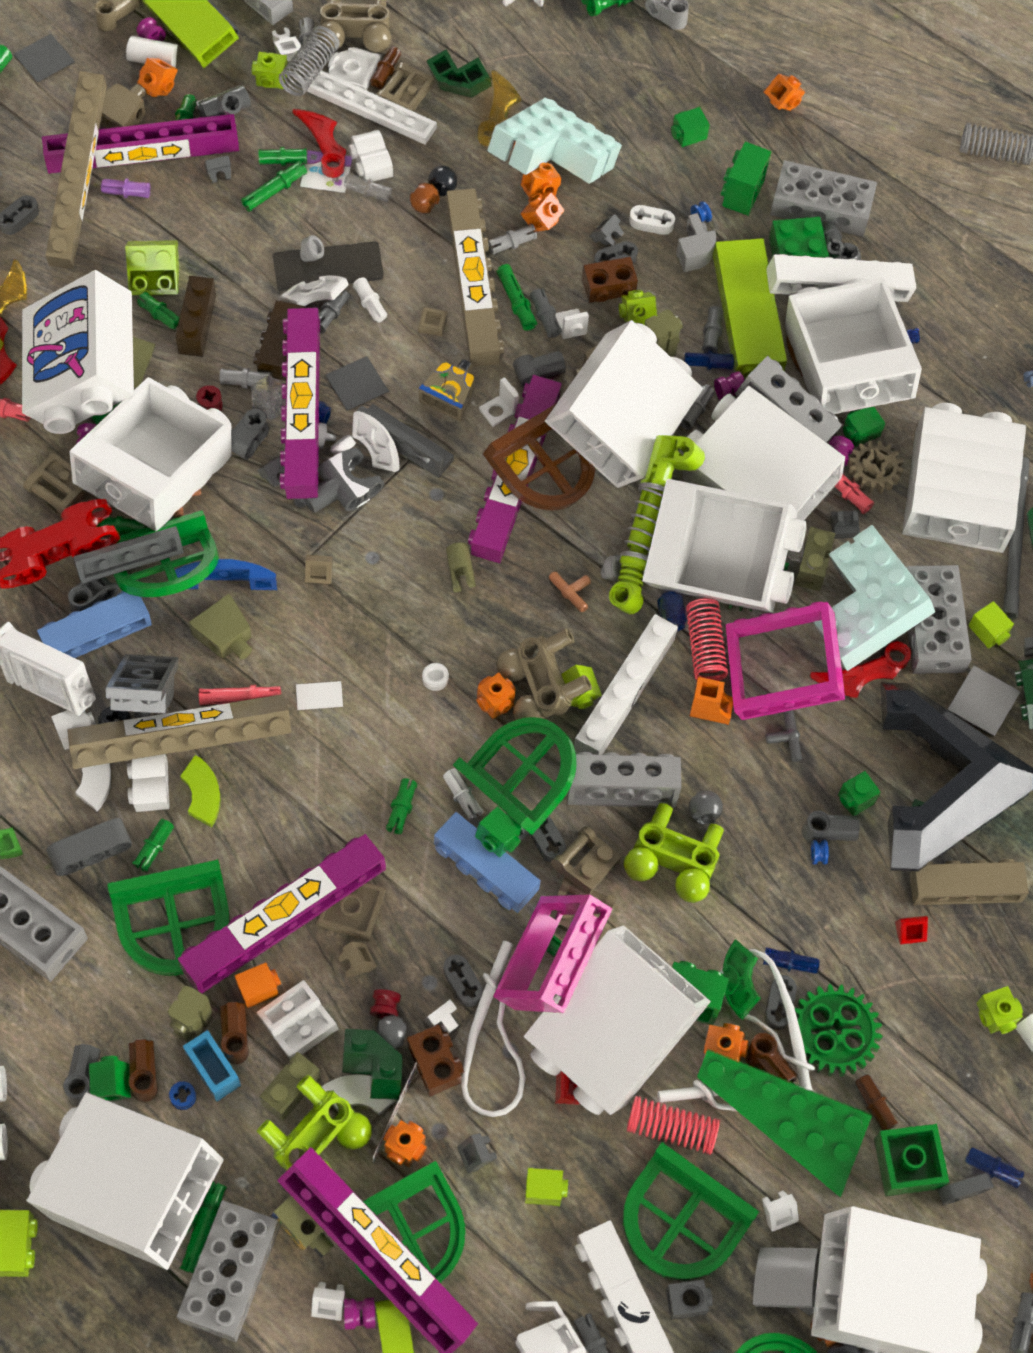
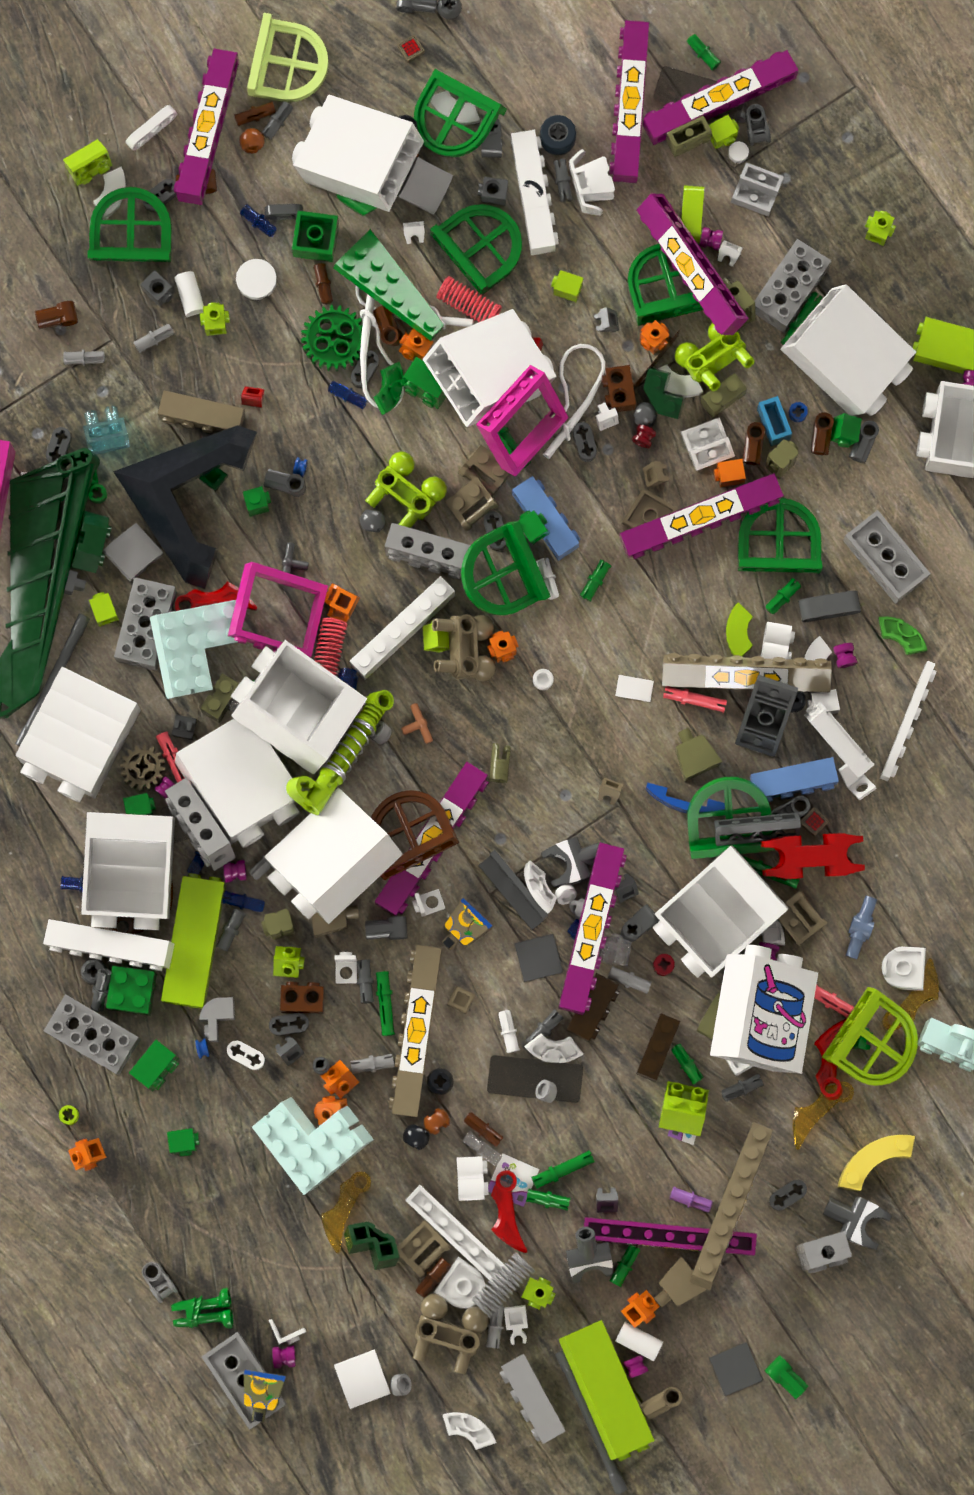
camera: 160 degrees left, 15 degrees up
none -> lime bush [59,1105,79,1125]
none -> white tile [236,259,277,300]
none -> dark grey pin [312,1057,330,1074]
none -> black piece [427,1068,454,1095]
none -> reddish brown axle [464,1112,504,1148]
none -> tile [800,807,829,837]
none -> magenta wheel [833,643,858,669]

